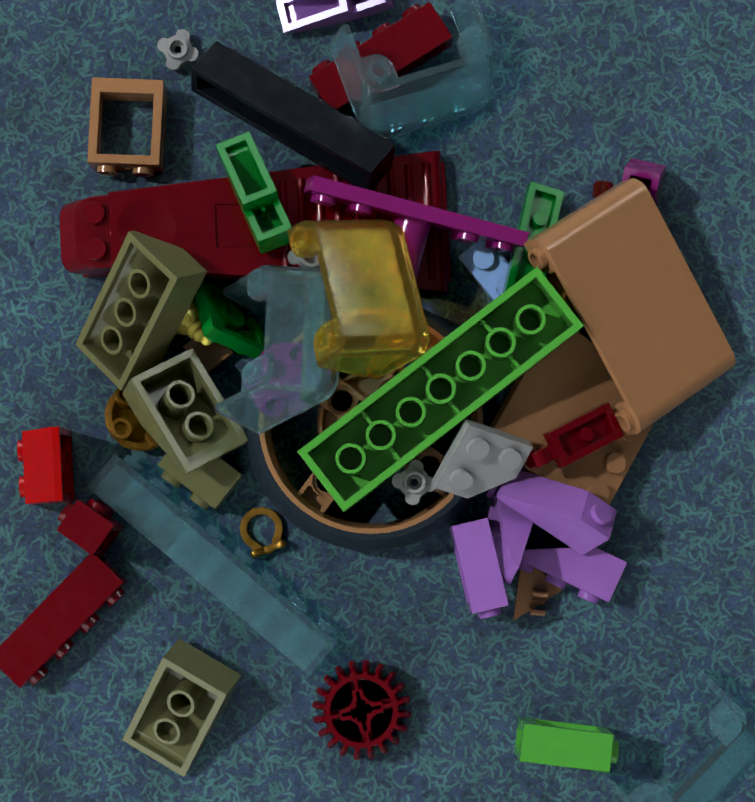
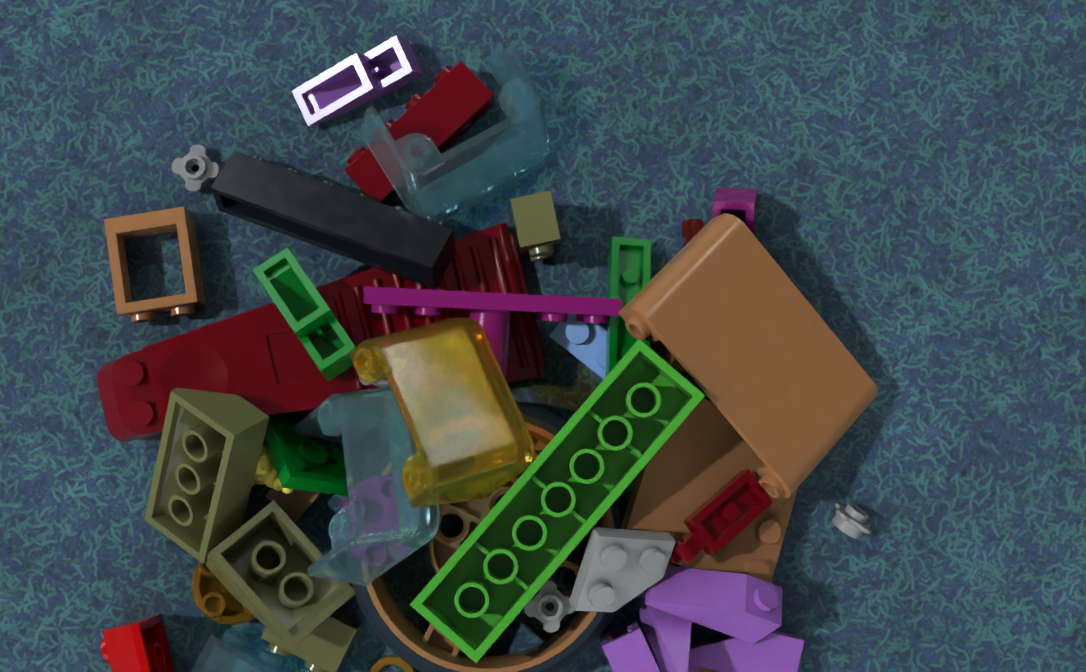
camera: 10 degrees left, 0 degrees up
none -> olive brick [510,190,561,262]
none -> light grey plate [832,502,872,539]

